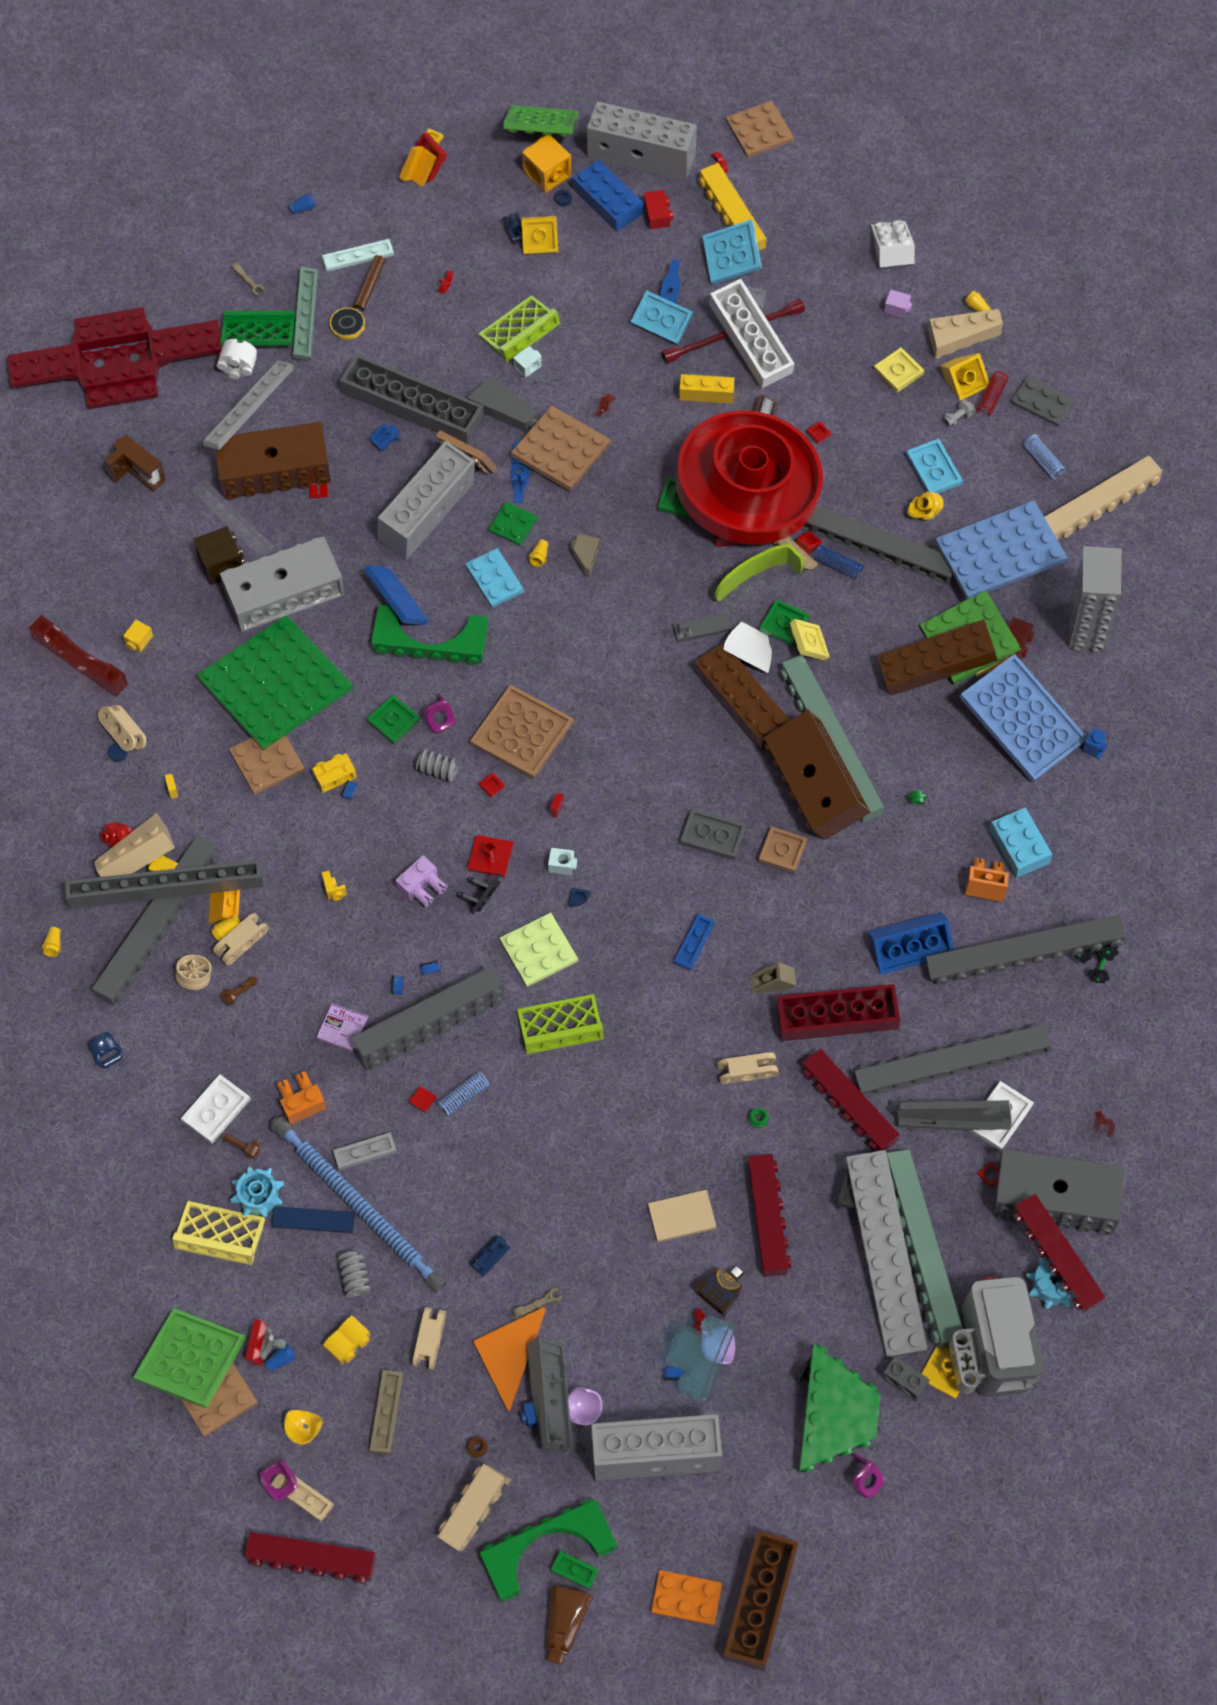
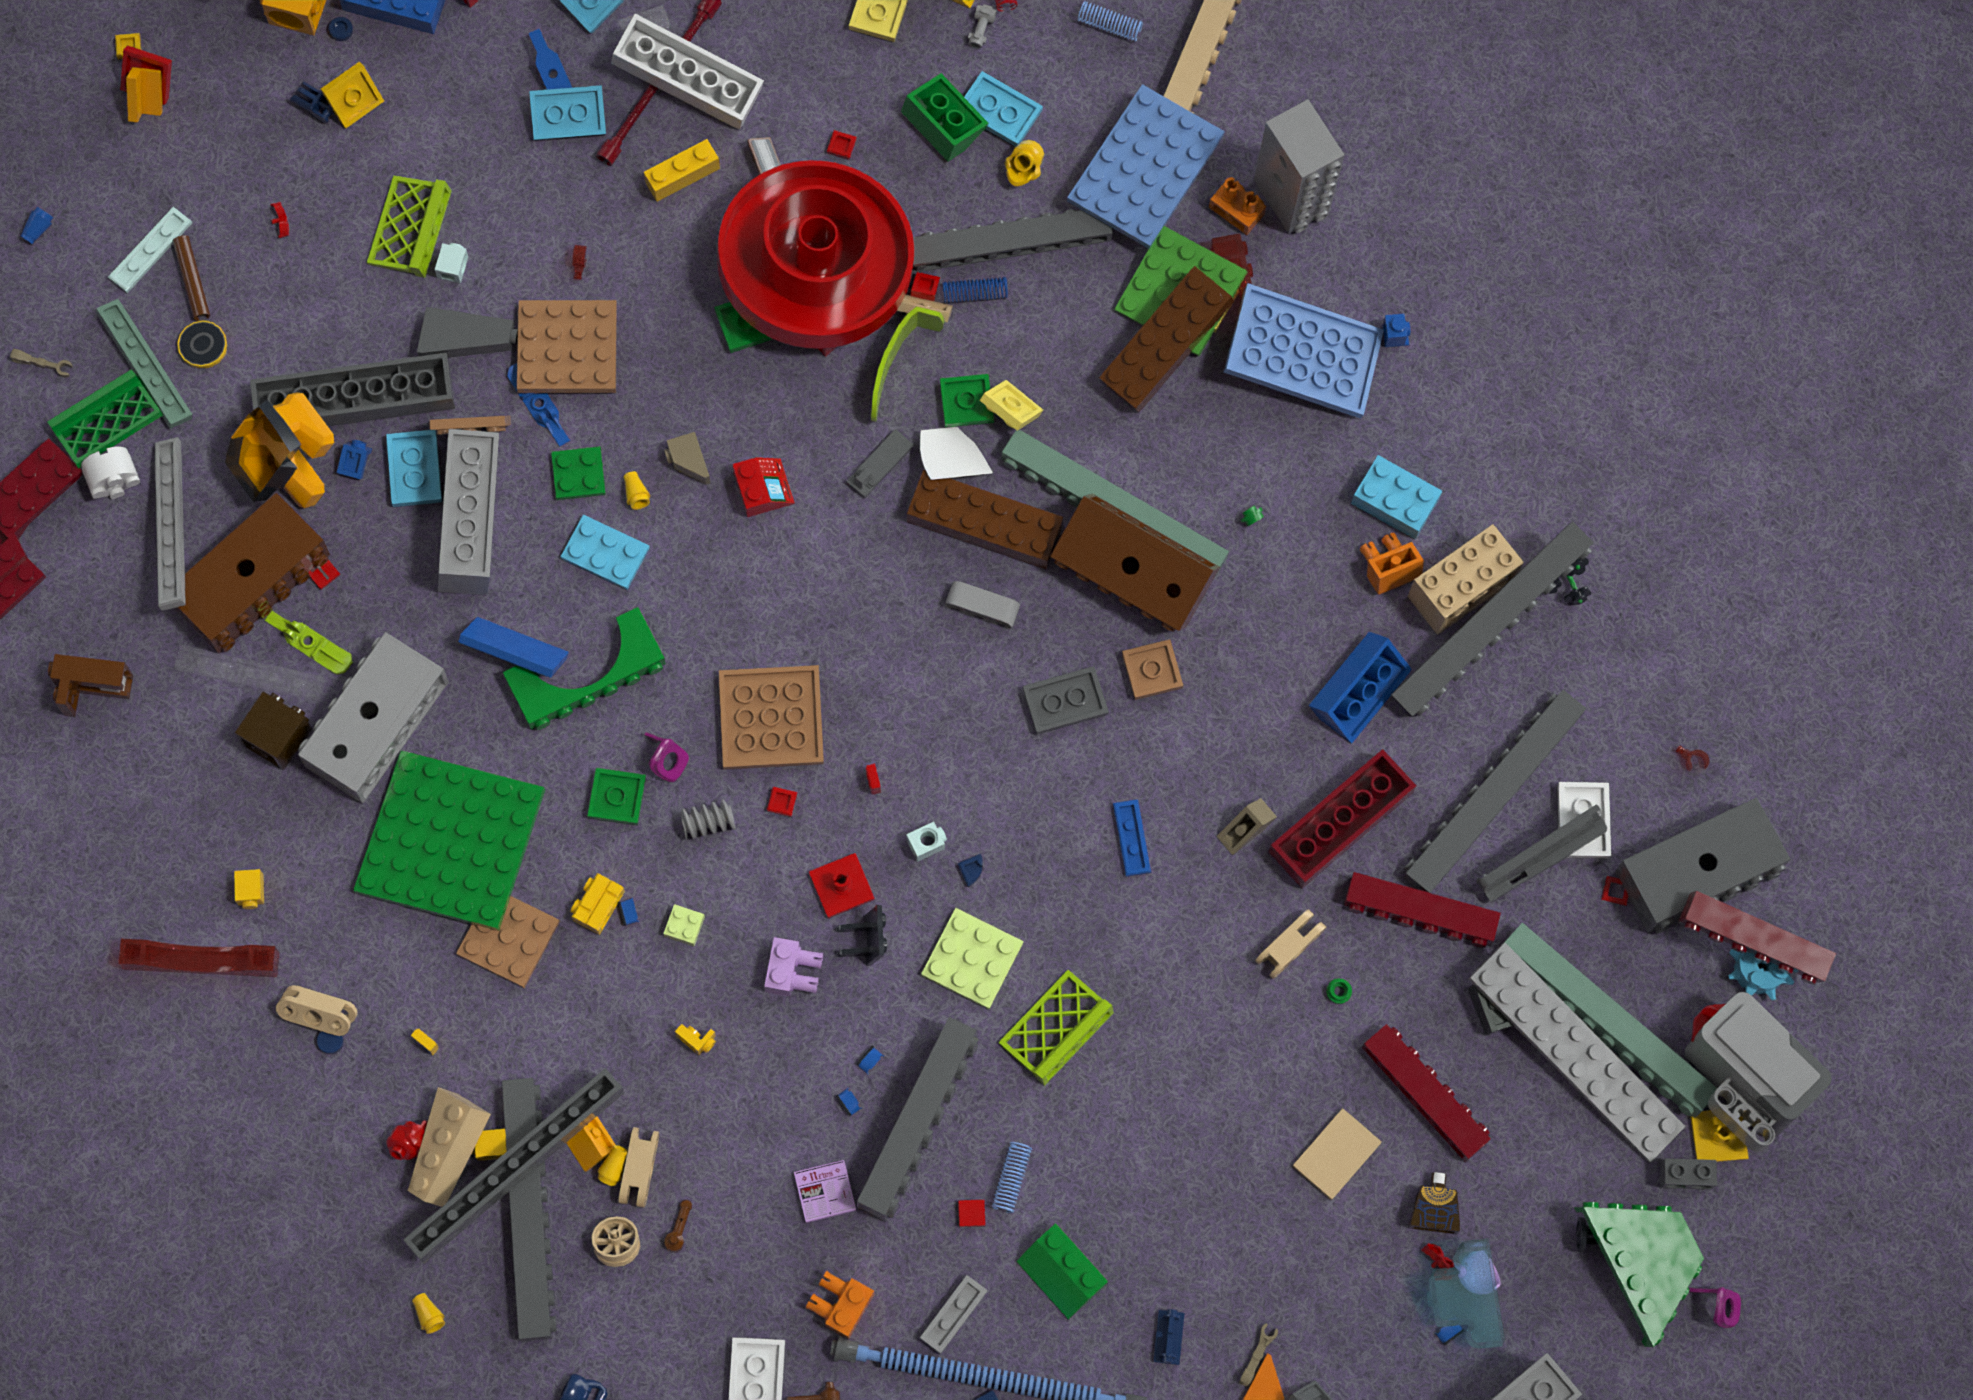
camera: 40 degrees left, 10 degrees up
none -> light orange piece [225,392,334,508]
none -> lime piece [265,611,353,675]
none -> medium azure plate [386,430,442,507]
none -> yellowish green piece [664,904,705,946]
none -> red slope [732,457,795,518]
none -> green slope [901,73,989,162]
none -> light grey beam [944,581,1020,629]
none -> green slope [1016,1223,1108,1320]
none -> orange brick [1209,177,1266,235]
none -> tan brick [1407,524,1524,635]

